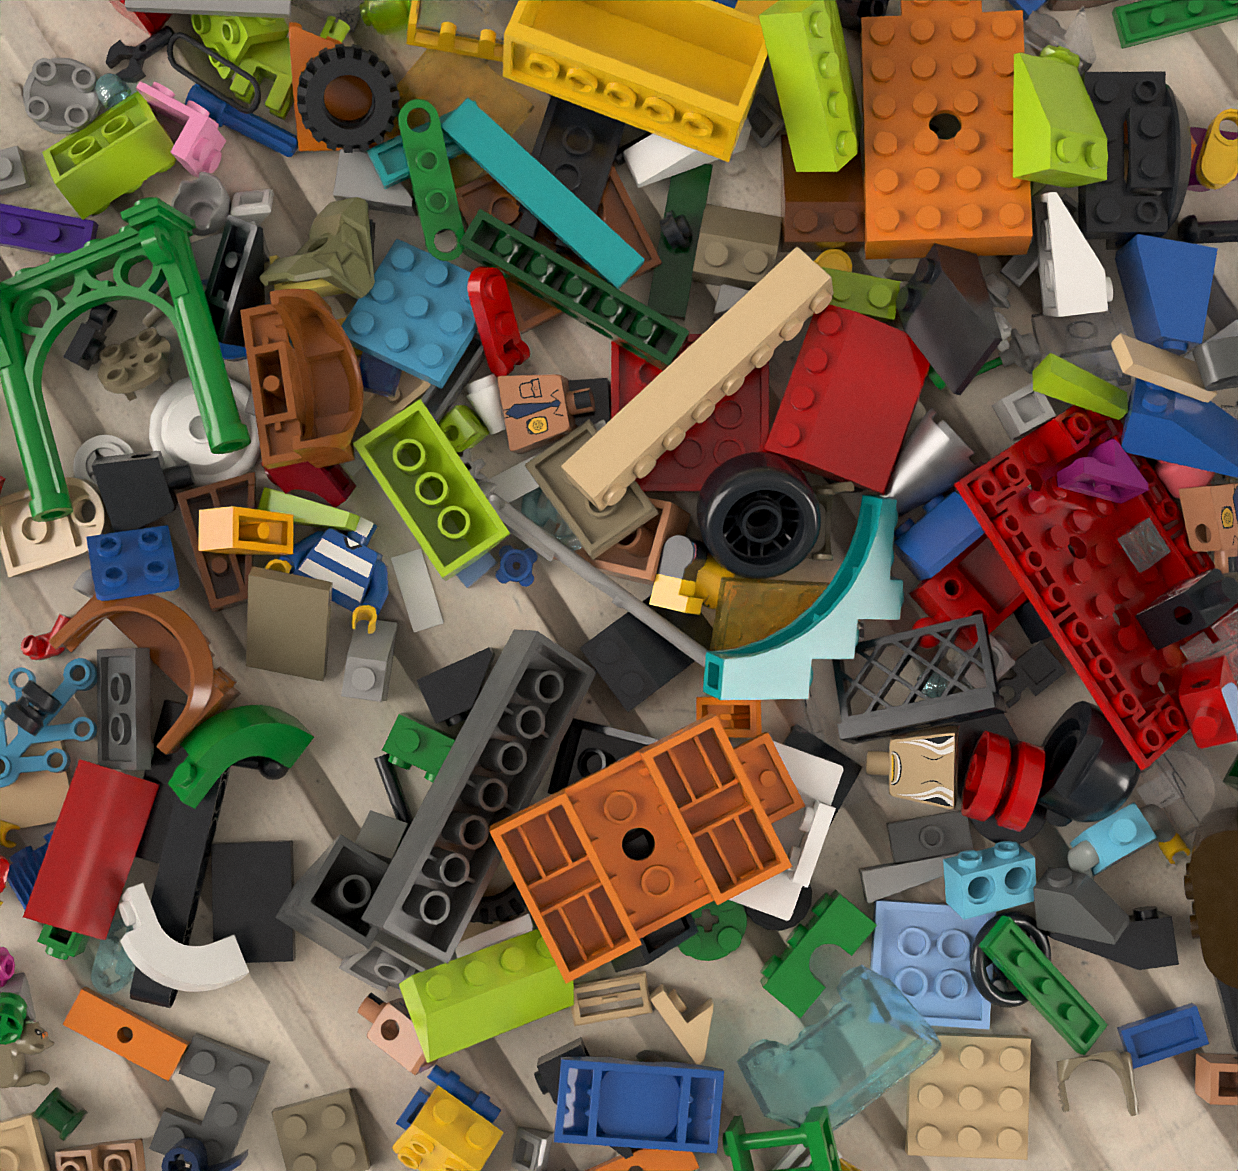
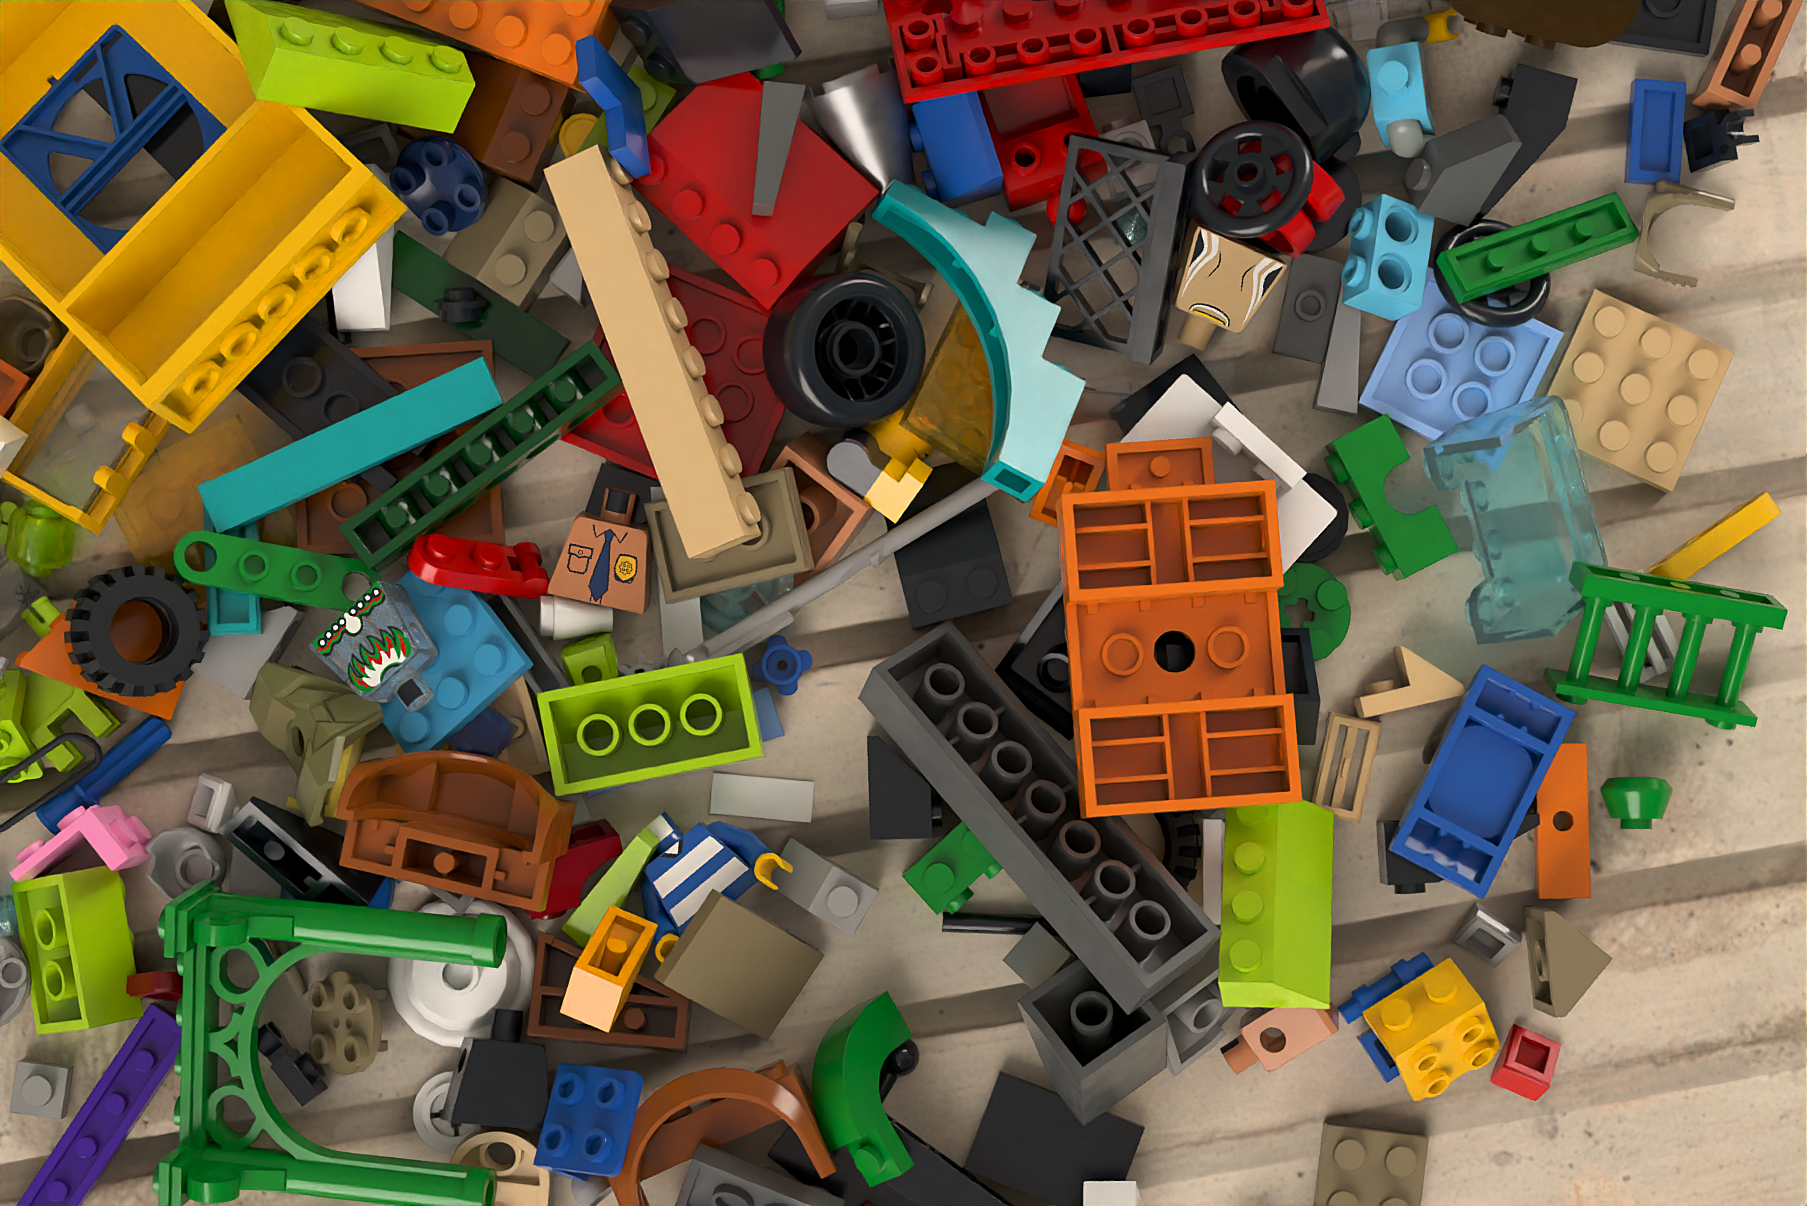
camera: 65 degrees left, 0 degrees up
none -> dark red tile [126,971,183,1001]
none -> torso [308,580,438,712]
none -> dark blue dish [389,135,488,236]
none -> blue tile [575,35,651,179]
none -> dark grey piece [752,81,806,217]
none -> black plate [1189,120,1314,238]
none -> black plate [1683,108,1760,173]

